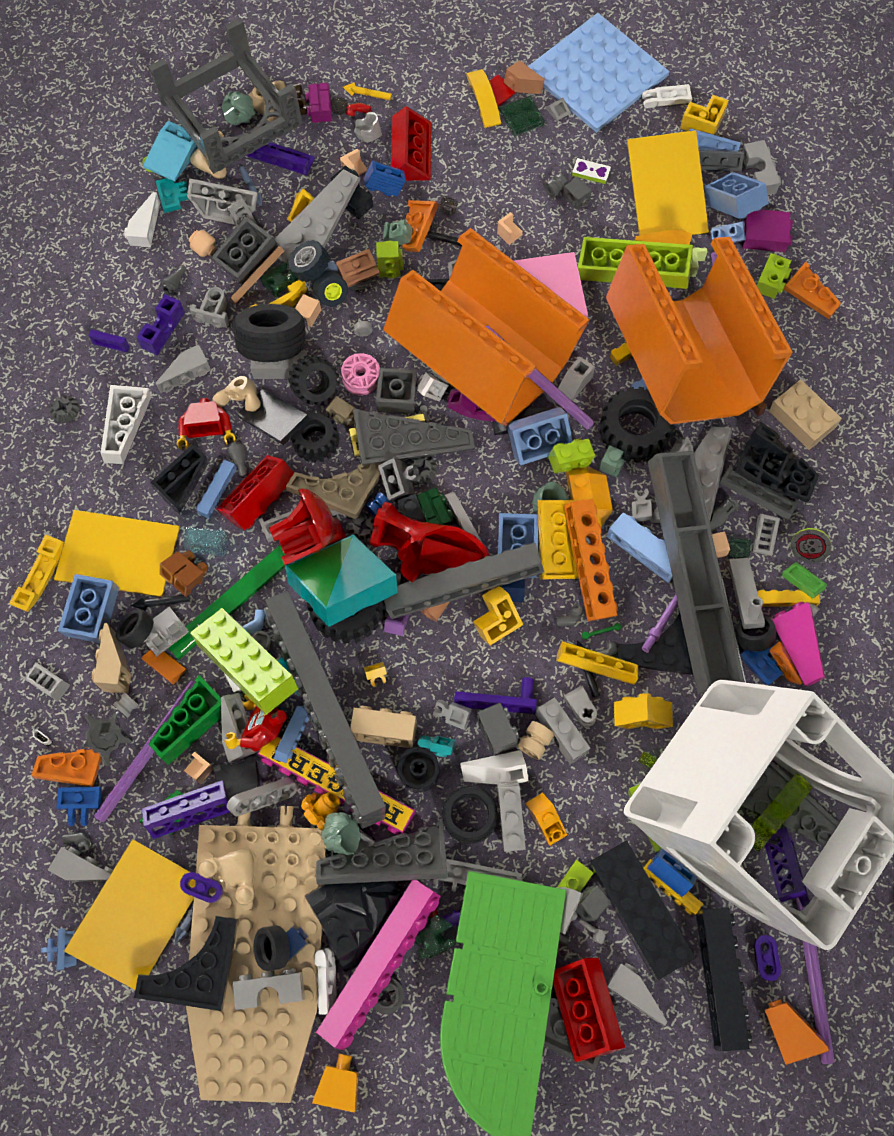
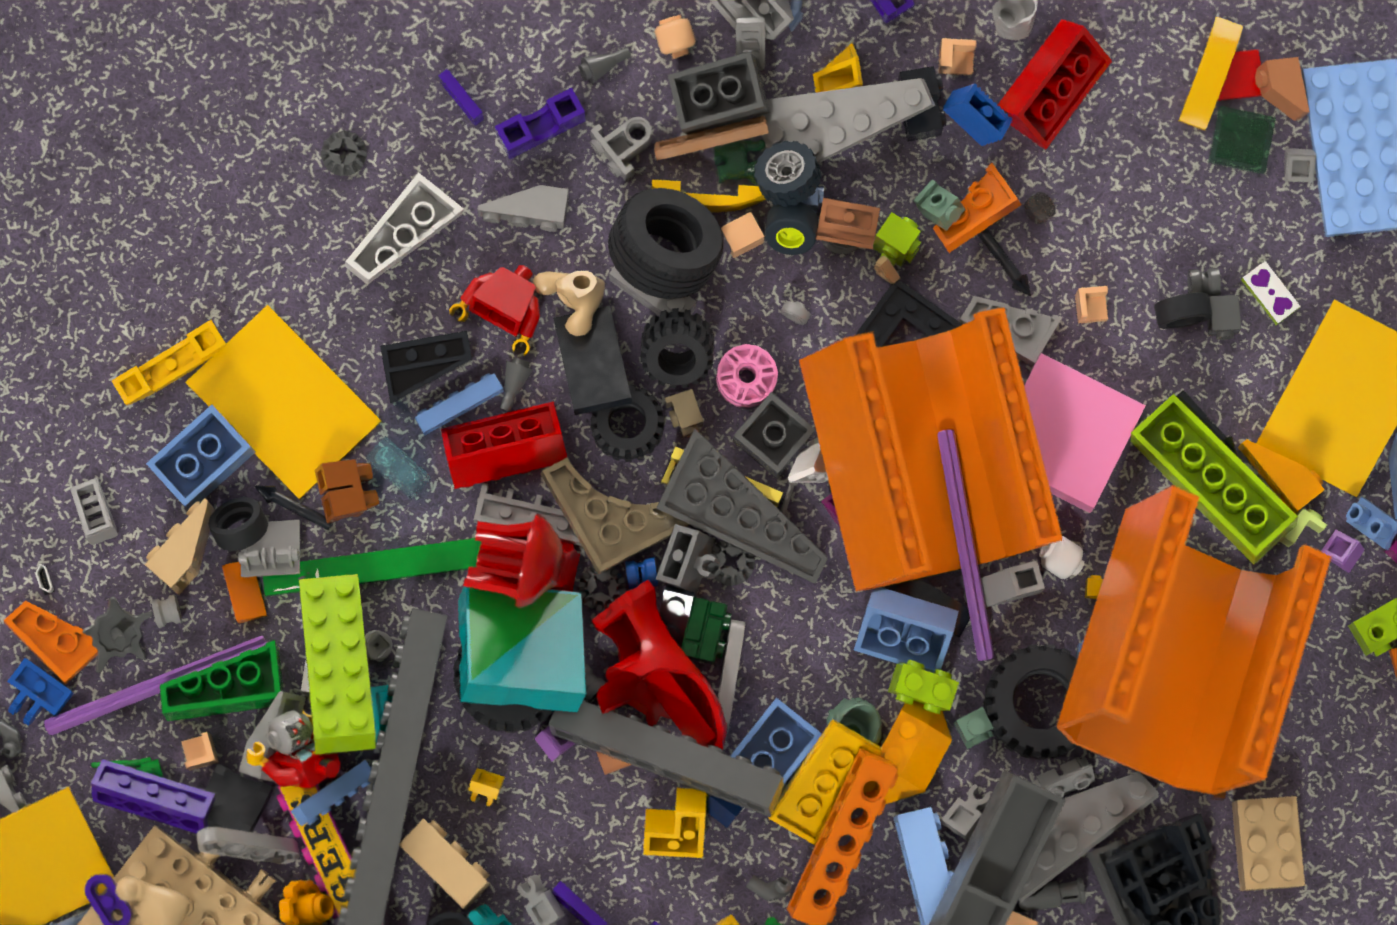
camera: 30 degrees right, 10 degrees up
light blue arm [242,610,265,635] -> none
none -> light grey head [266,711,313,754]
none -> tan tile [874,256,900,284]
none -> white head [1039,536,1084,579]
none -> black tyre [1154,292,1212,329]

